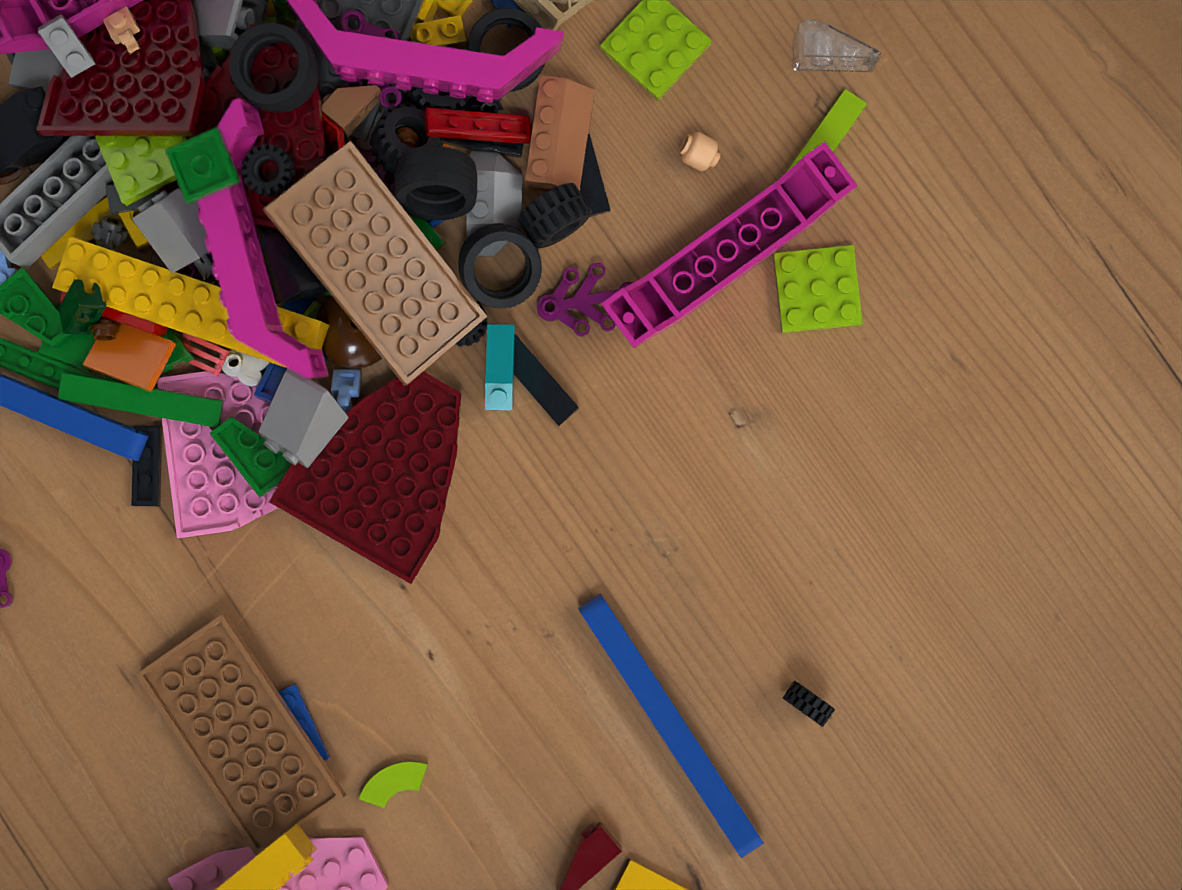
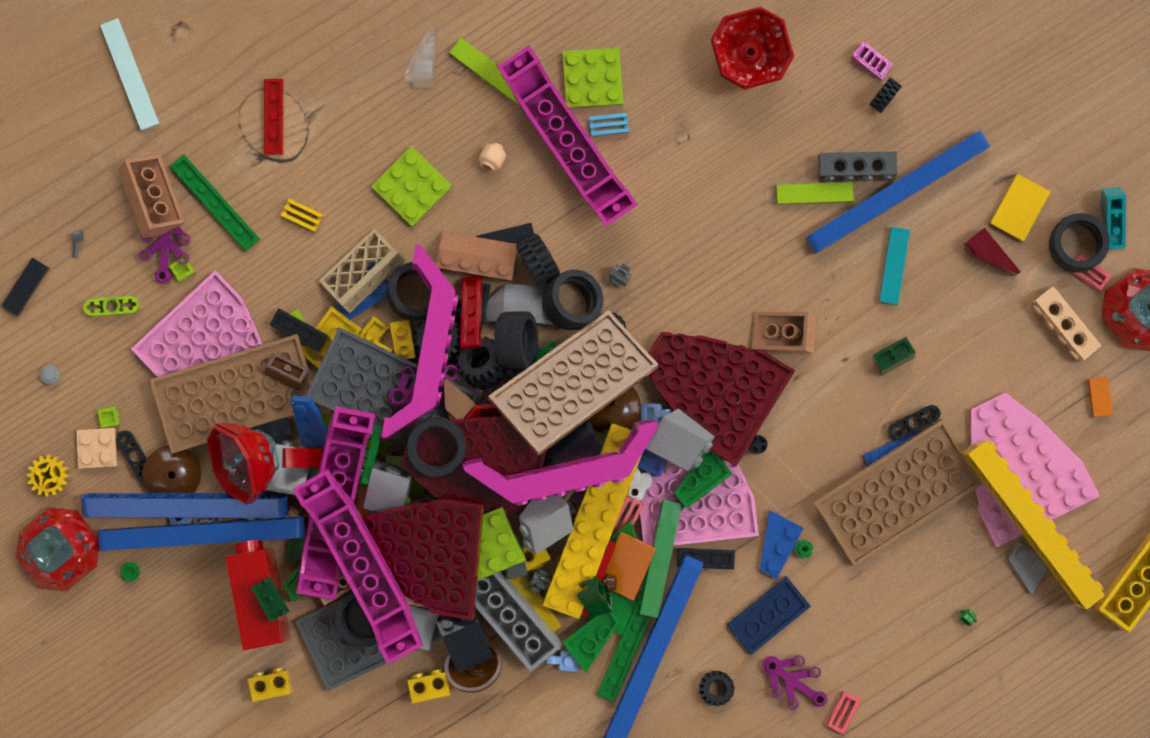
camera: 95 degrees left, 0 degrees up
light grey plate [38,14,95,78] -> none
light nougat plate [103,6,140,54] -> none
green tile [165,128,241,204] -> none
black tyre [241,144,296,198] -> none
lime tile [359,761,428,808] -> none
reddish brown plate [395,127,420,147] -> none
teal slope [485,324,515,410] -> none
black slope [514,334,579,426] -> none
magenta plant [537,262,633,337] -> none
none -> medium azure tile [589,113,629,137]
none -> dark grey gear [609,263,632,287]
none -> red rock [710,6,795,90]
none -> dark blue tile [727,576,811,655]
none -> black wheel [748,435,768,454]
none -> nougat slope [752,312,816,354]
none -> blue wing [759,510,803,579]
none -> lime tile [776,182,854,205]
none -> green plate [794,540,813,559]
none -> dark grey brick [818,151,897,181]
none -> dark pink slope [851,41,893,81]
none -> dark green hinge [873,337,916,376]
none -> teal tile [879,227,910,305]
none -> black beam [888,405,941,439]
none -> green plate [958,609,977,626]

